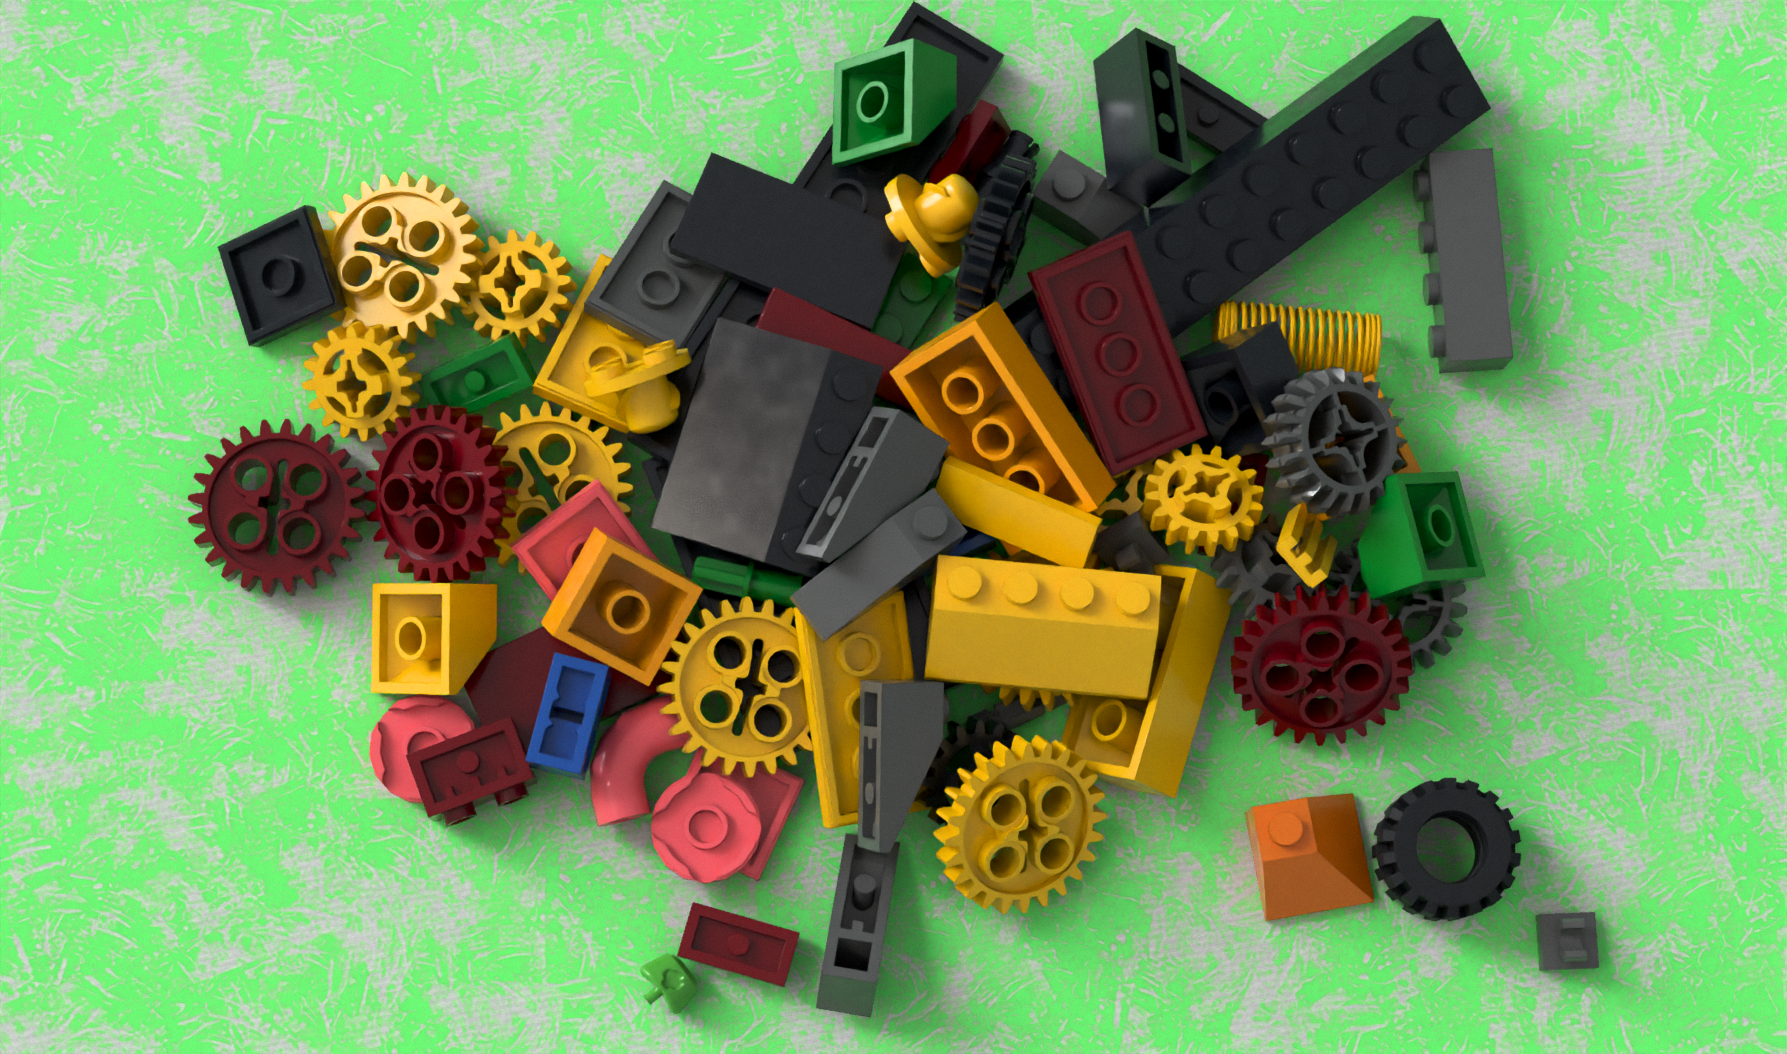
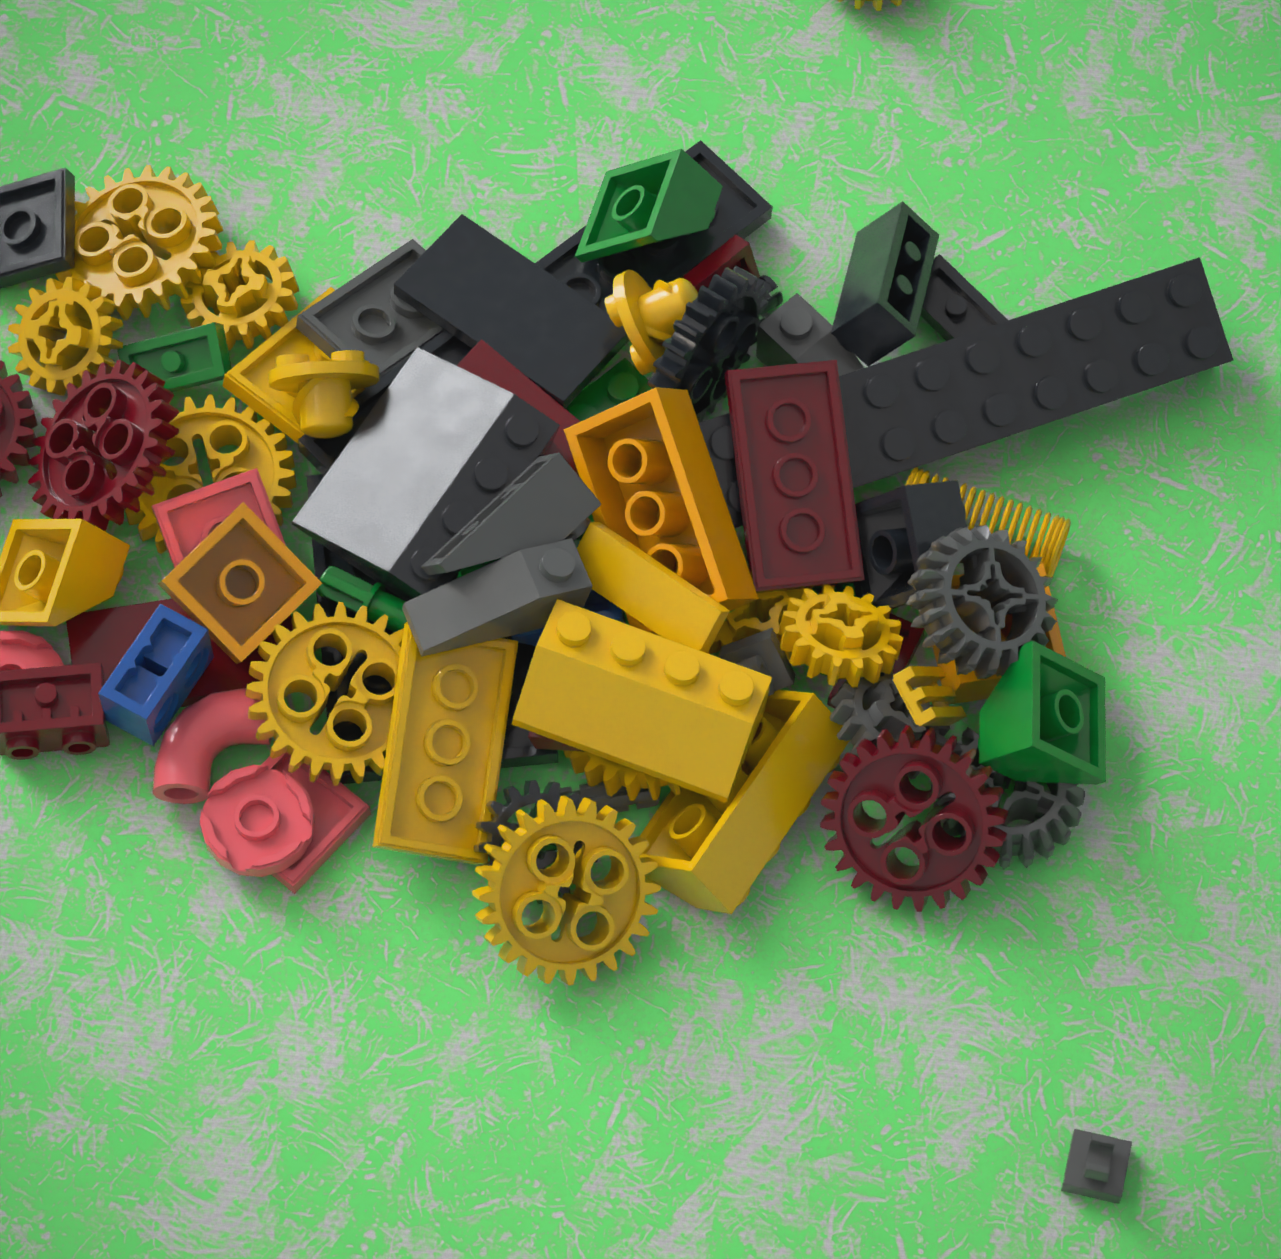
camera: 20 degrees right, 15 degrees down
bright green piece [640,953,697,1014] -> none
dark red plate [677,902,800,987] -> none
dark grey slope [816,833,900,1018] -> none
dark grey slope [858,679,949,853] -> none
orange slope [1244,793,1375,921] -> none
black tyre [1372,778,1521,921] -> none
dark grey brick [1413,148,1513,373] -> none

